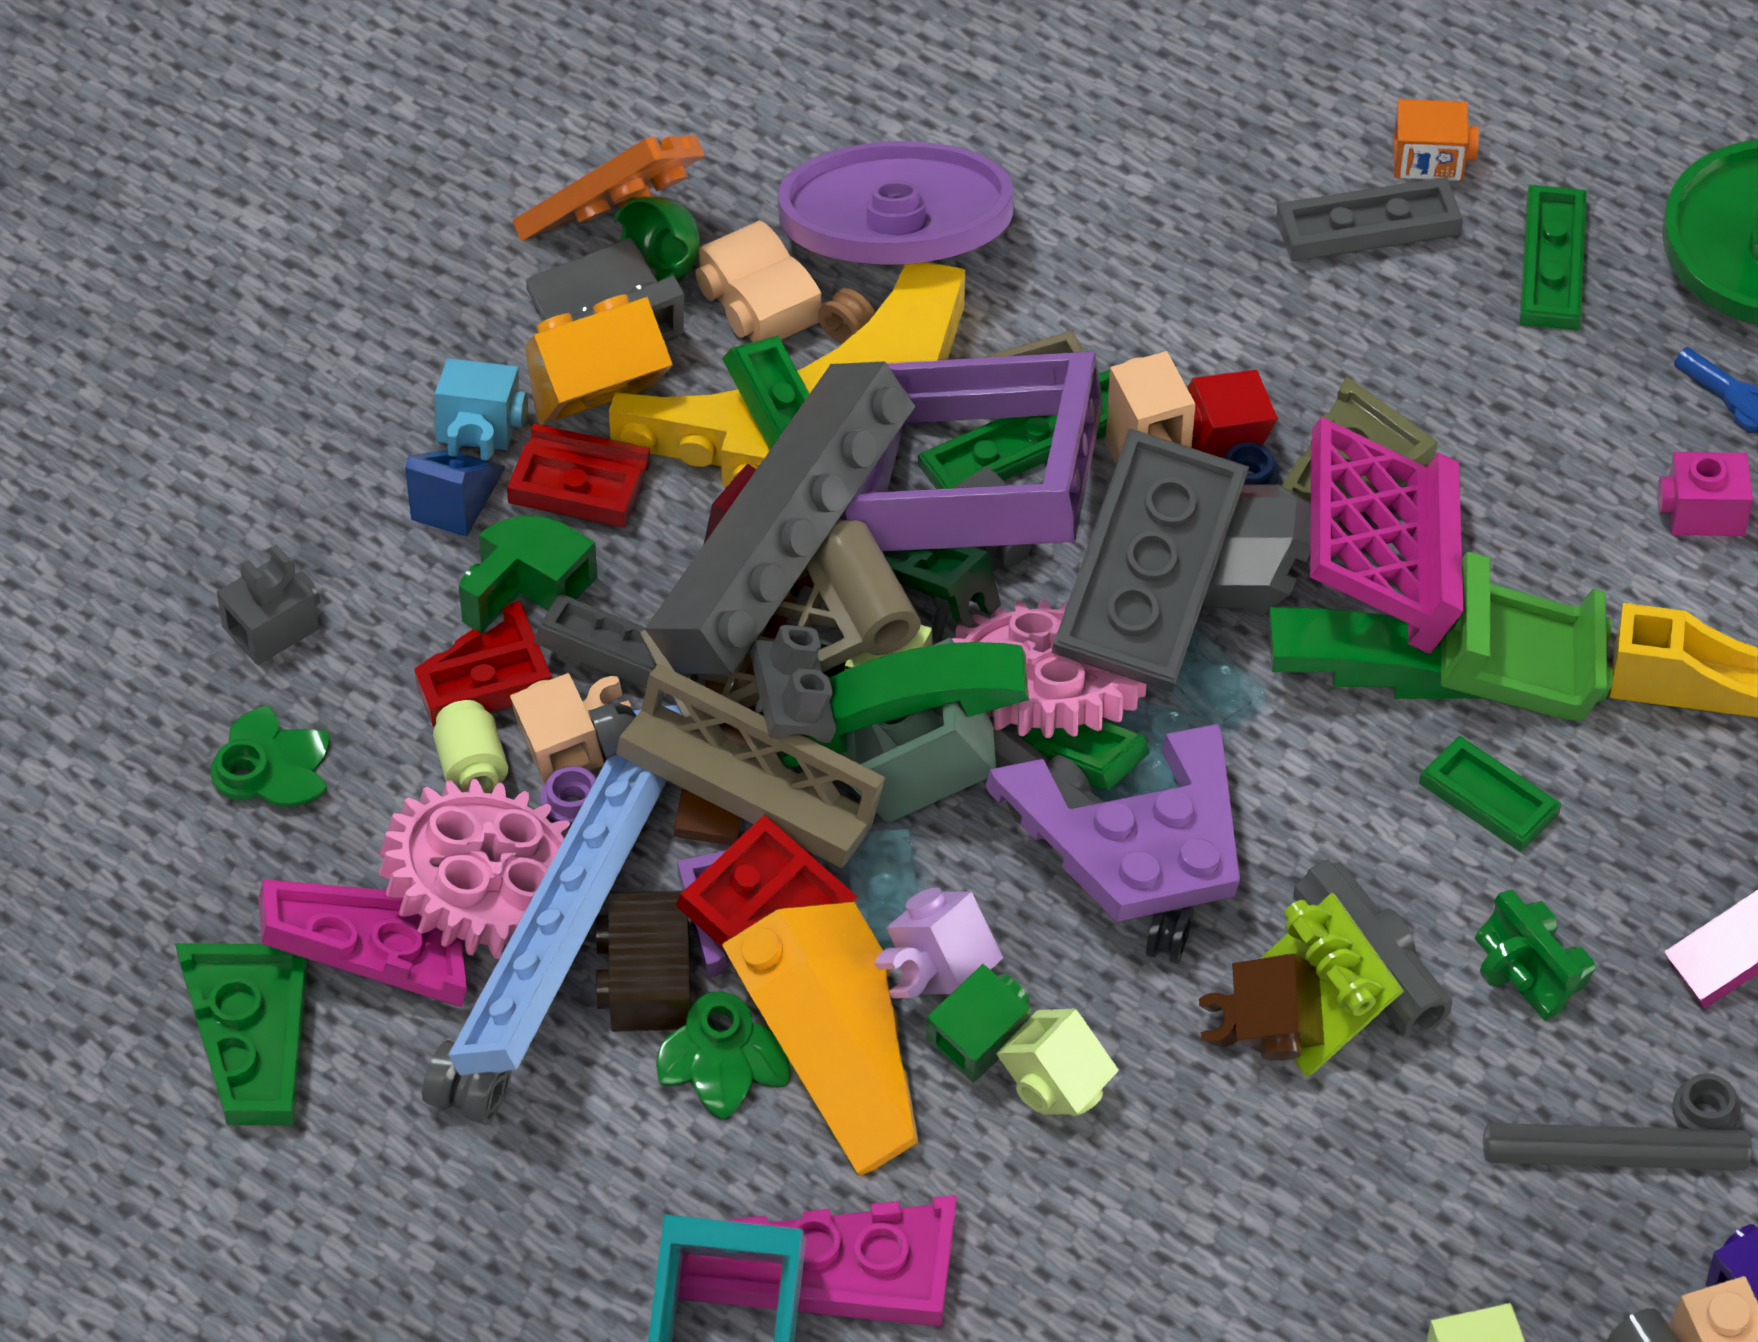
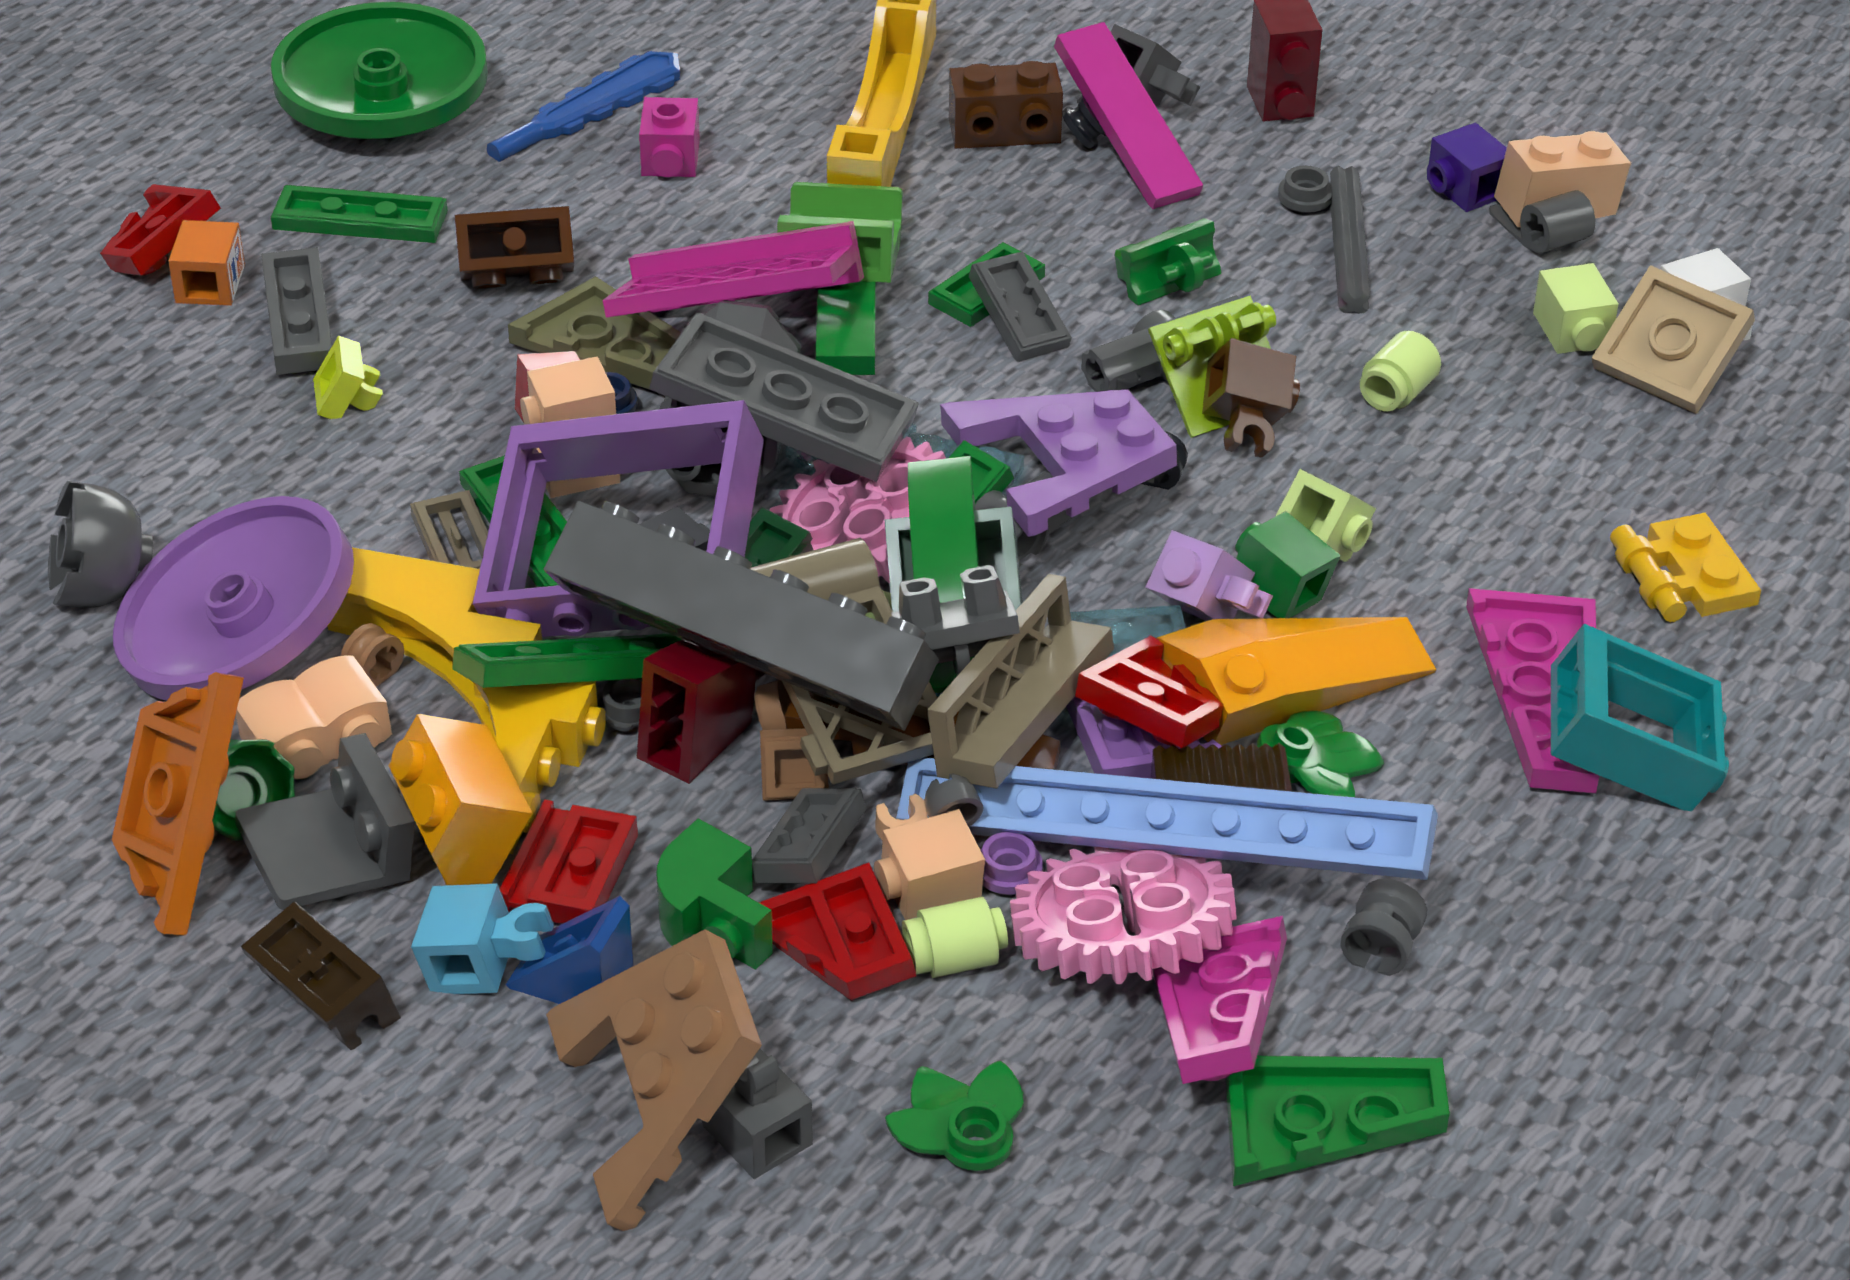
camera: 90 degrees left, 10 degrees down
none -> dark grey cylinder [48,481,153,608]
none -> red wing [100,184,221,276]
none -> dark brown hinge [241,901,401,1050]
none -> neon yellow tile [313,336,383,419]
none -> reddish brown brick [455,206,574,289]
none -> medium nougat wing [546,930,762,1231]
none -> dark grey plate [969,251,1072,362]
none -> yellowish green brick [1360,331,1441,412]

